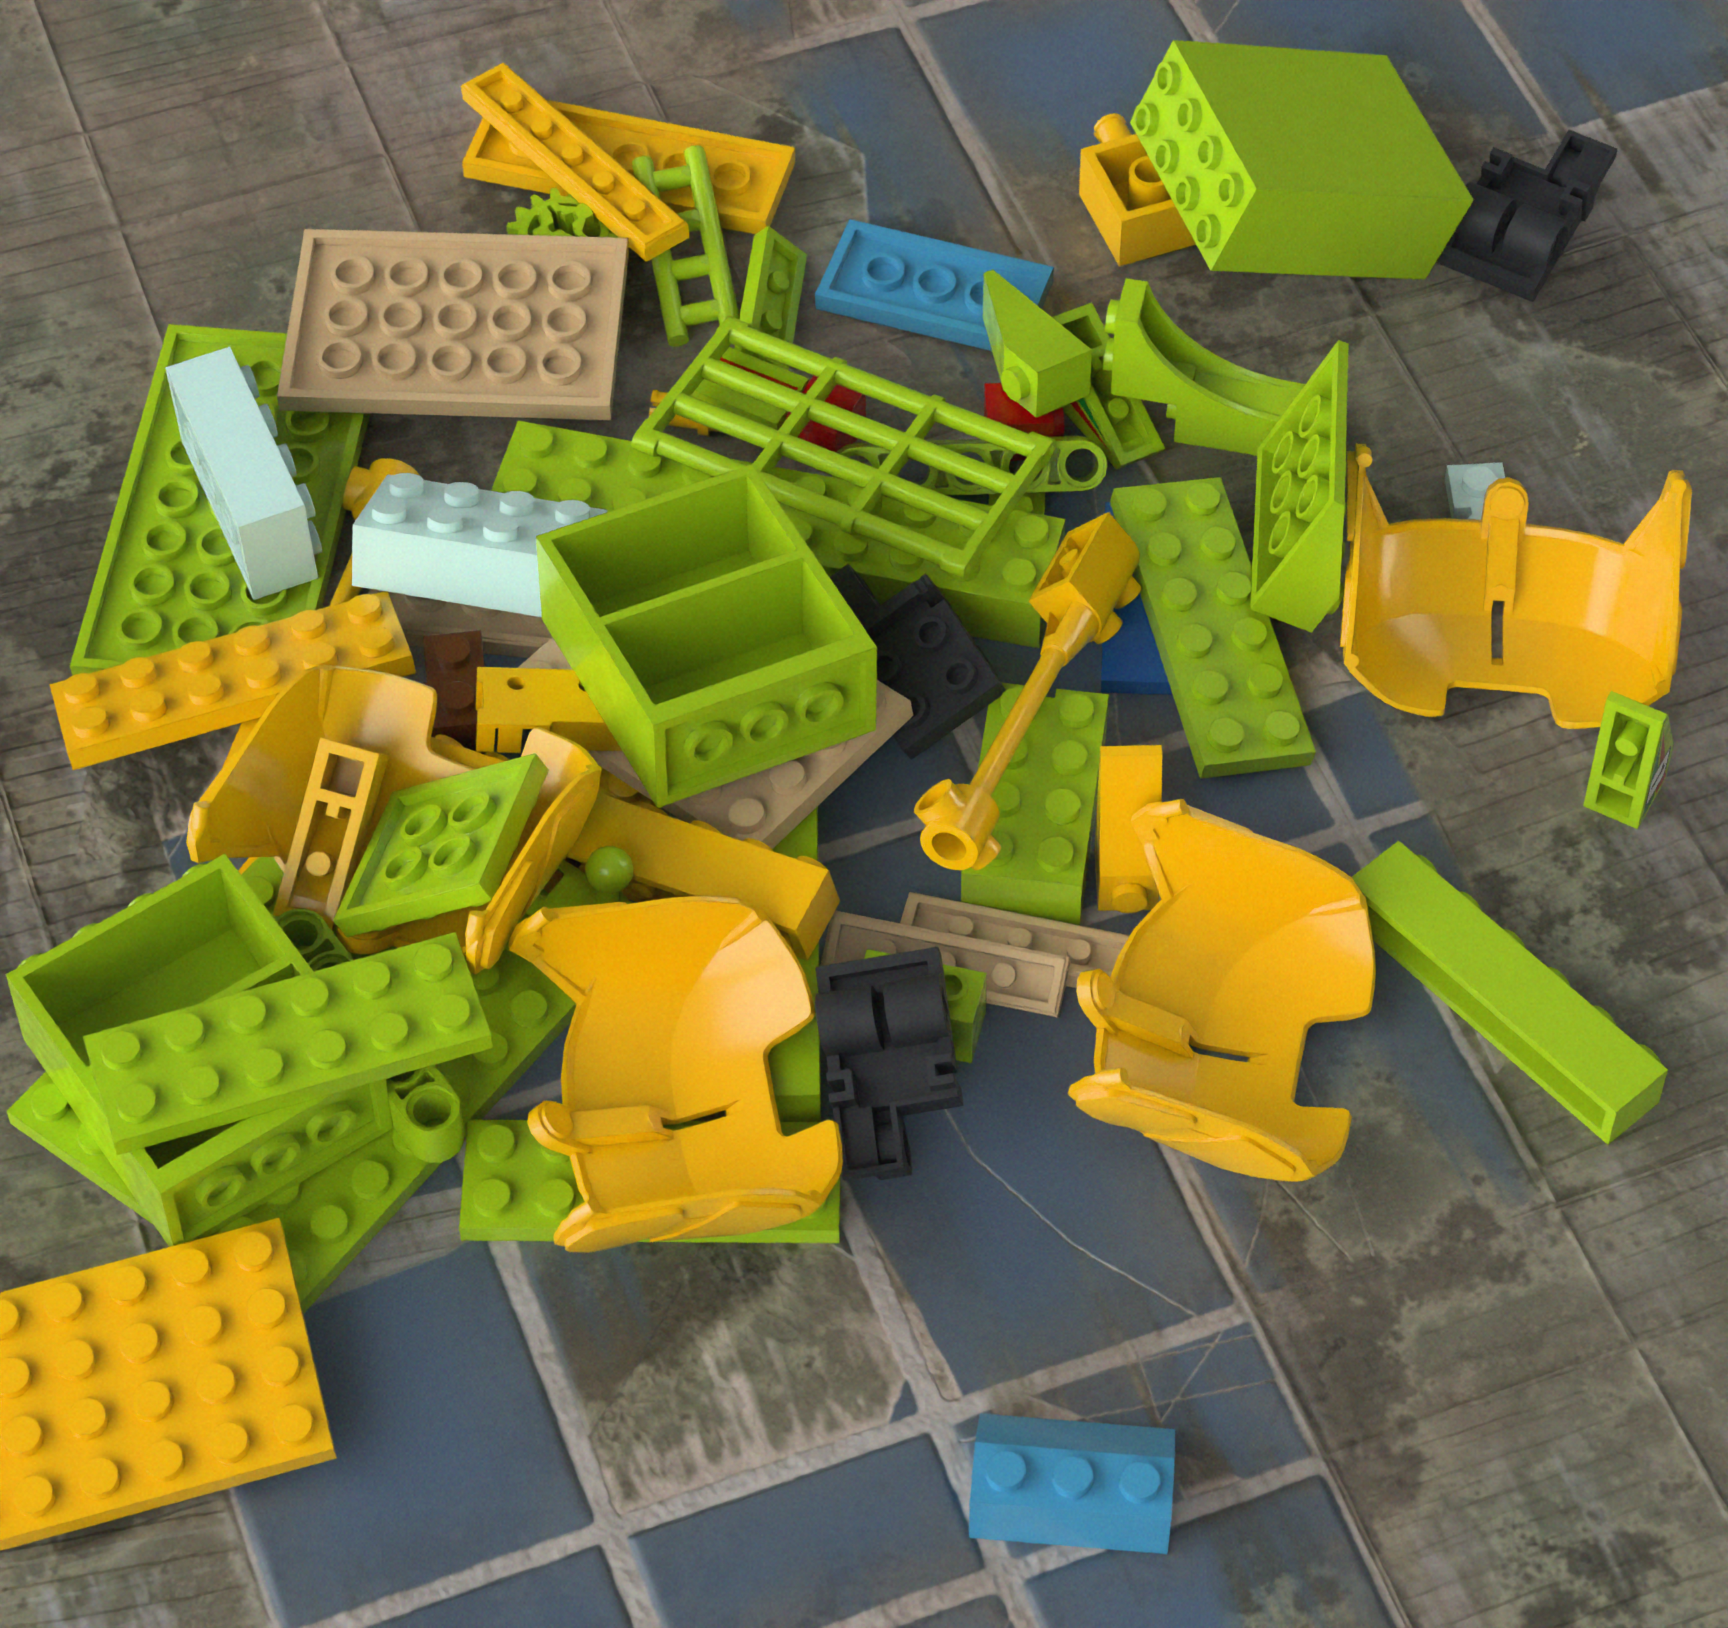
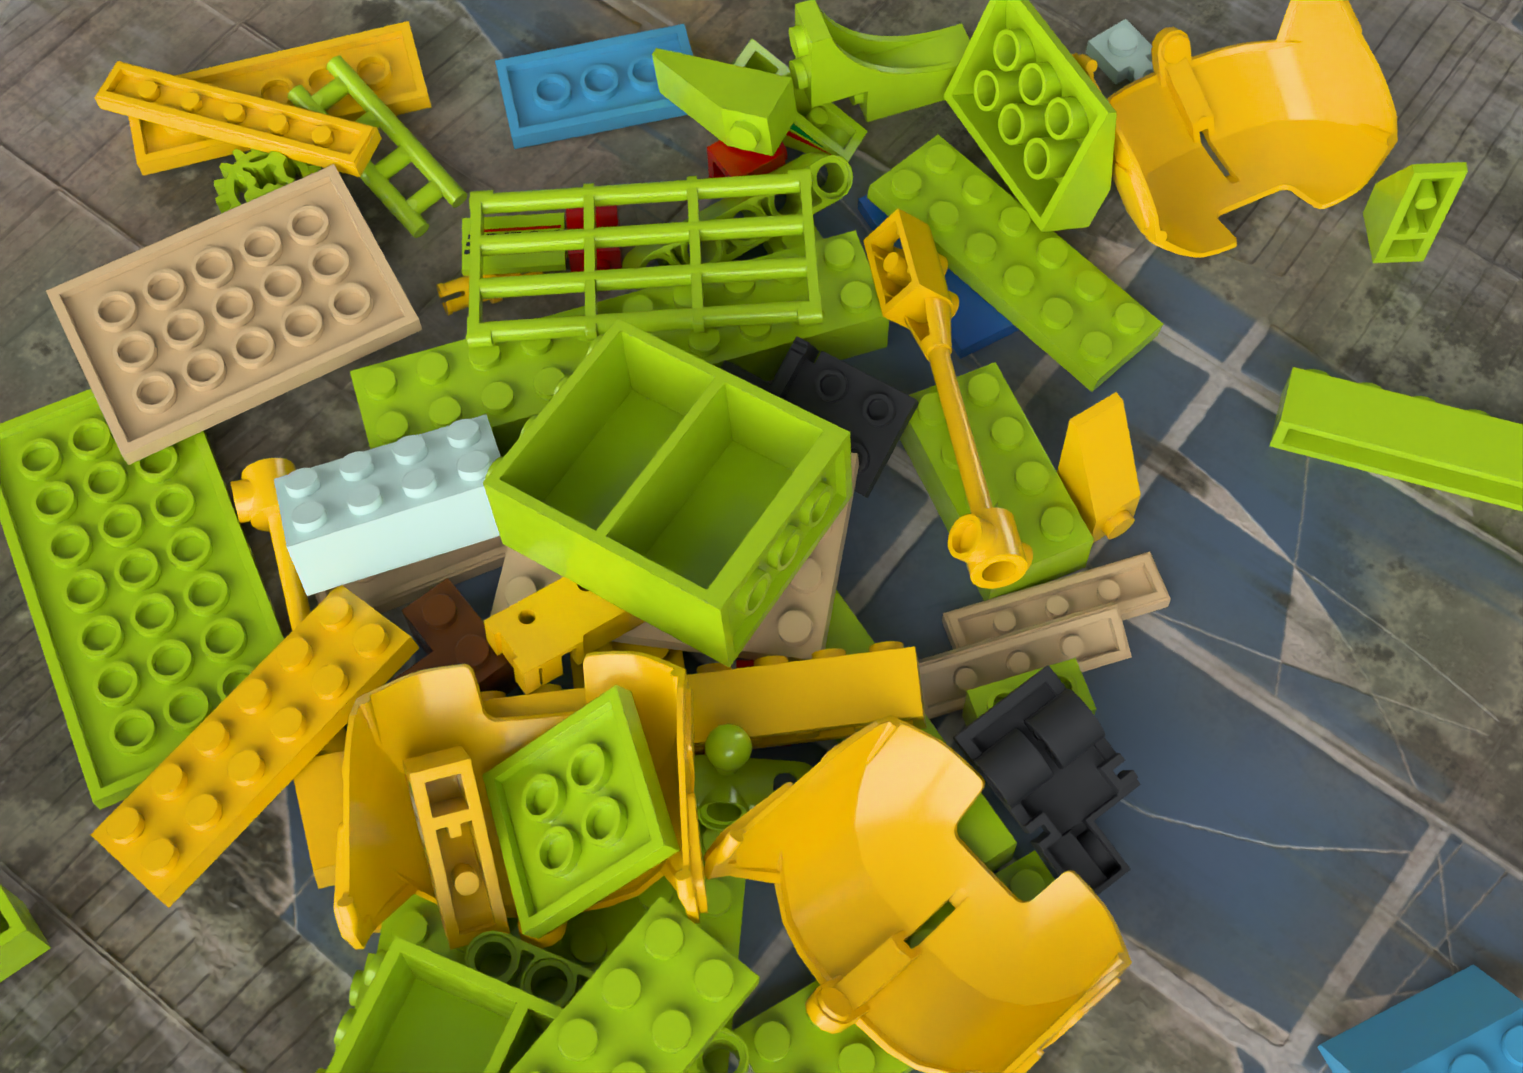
camera: 30 degrees left, 10 degrees up
light aqua brick [165,346,322,600] -> none
lime plate [734,226,807,370] -> none
yellow piece [1068,799,1376,1182] -> none

